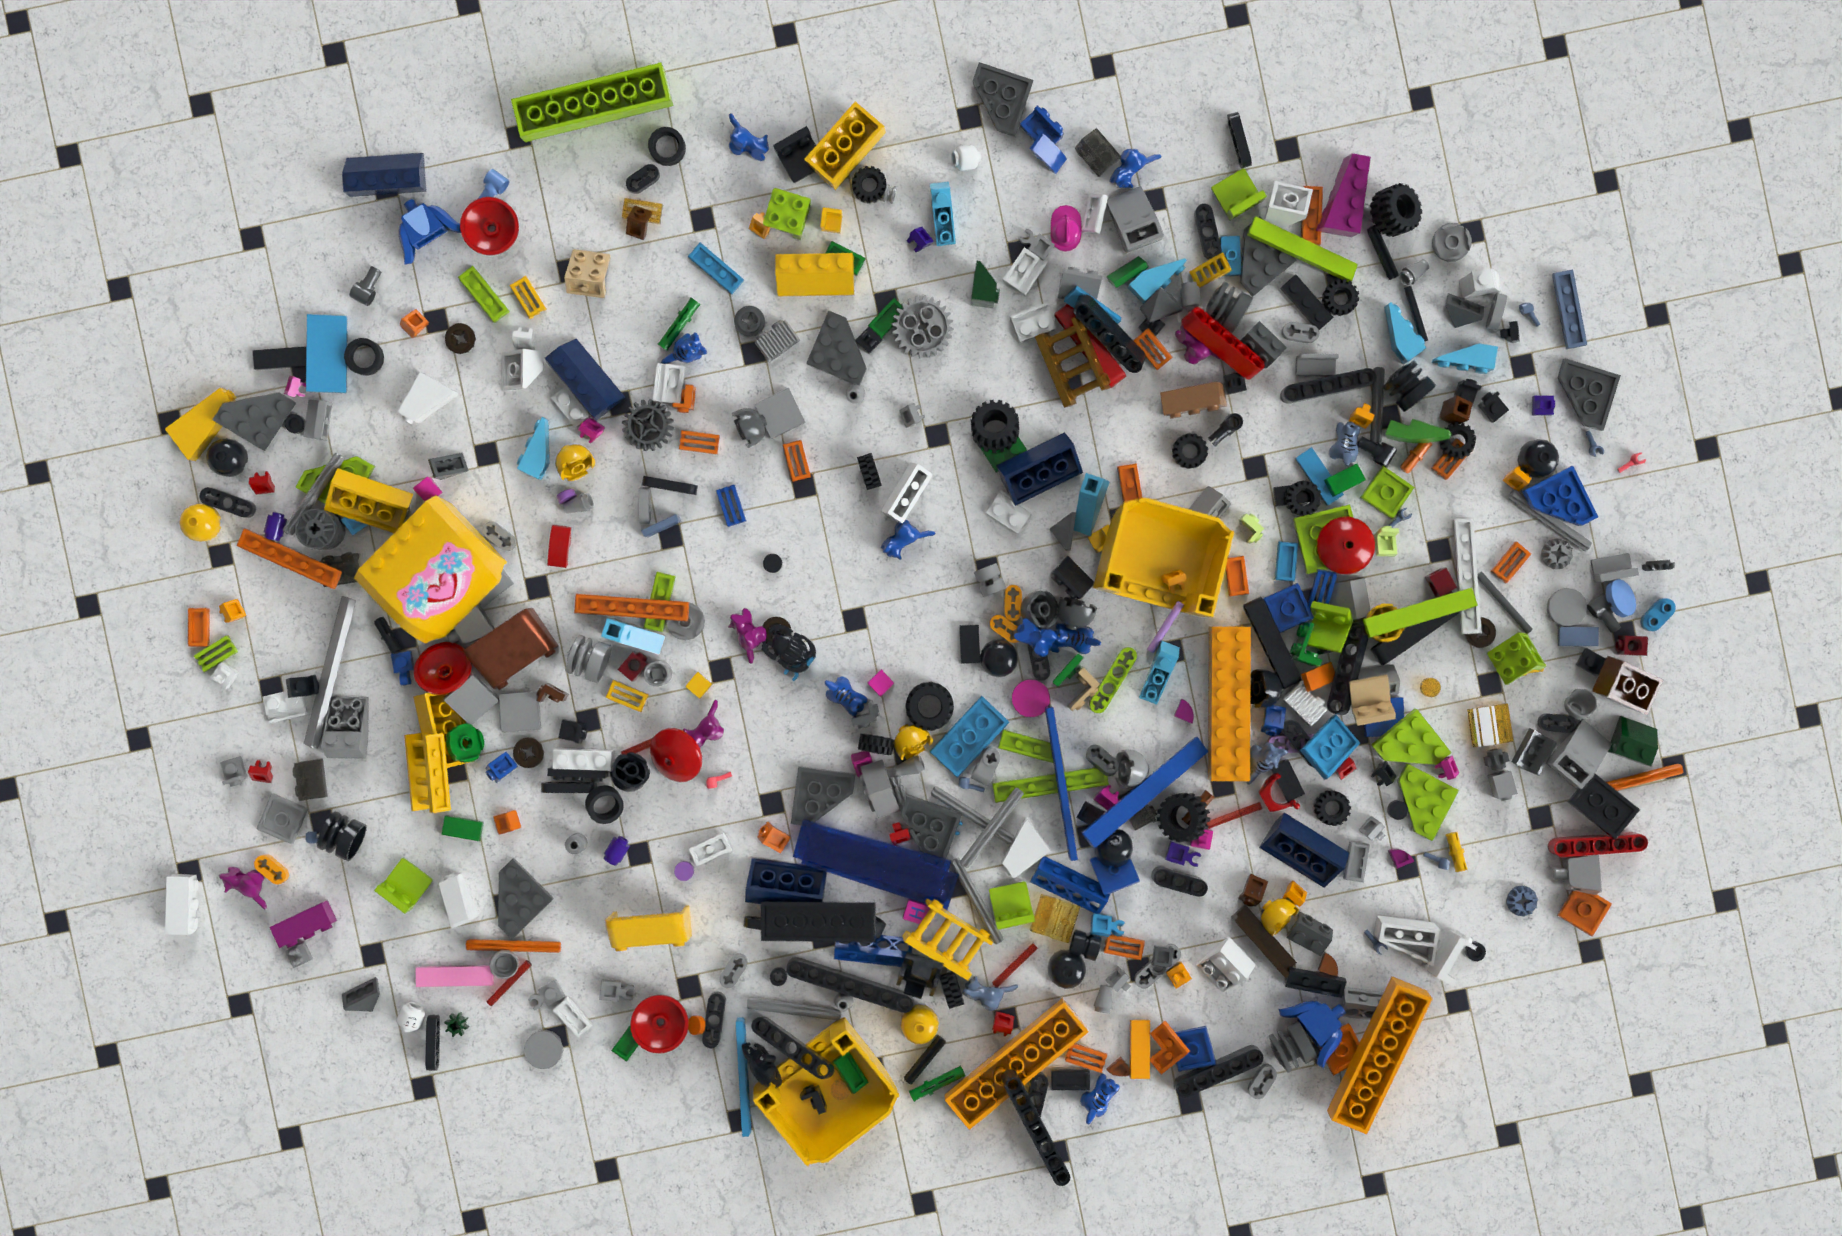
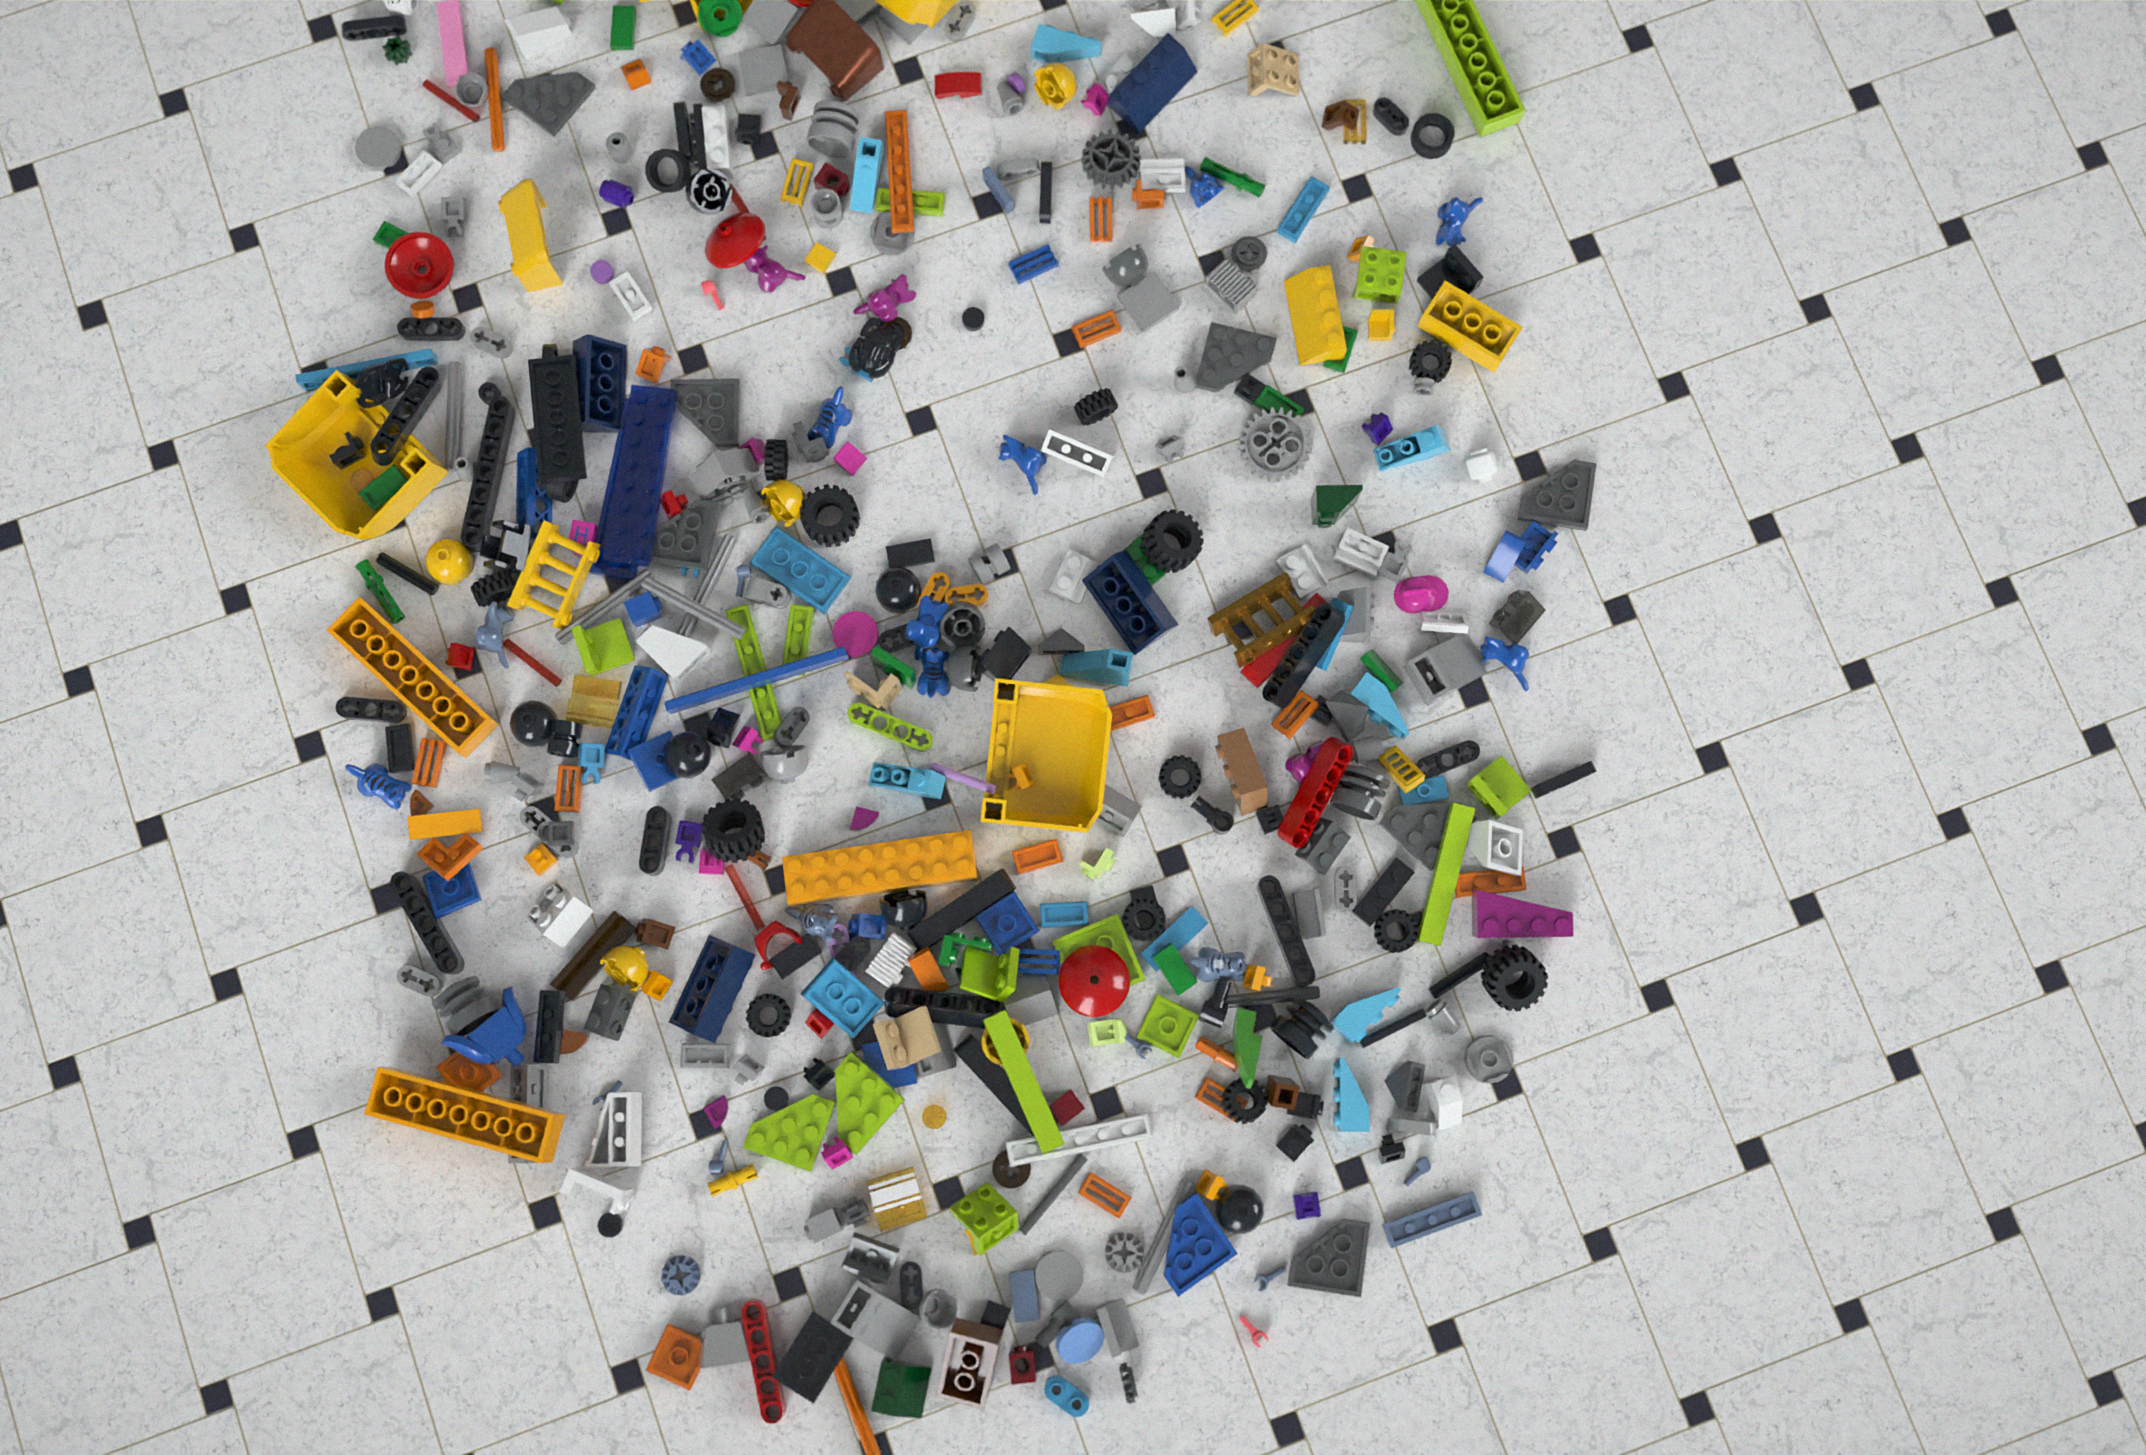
camera: 85 degrees right, 10 degrees down
black beam [1001,1069,1071,1186] -> none
blue tile [1081,737,1209,848] -> none
none -> blue brick [624,591,663,628]

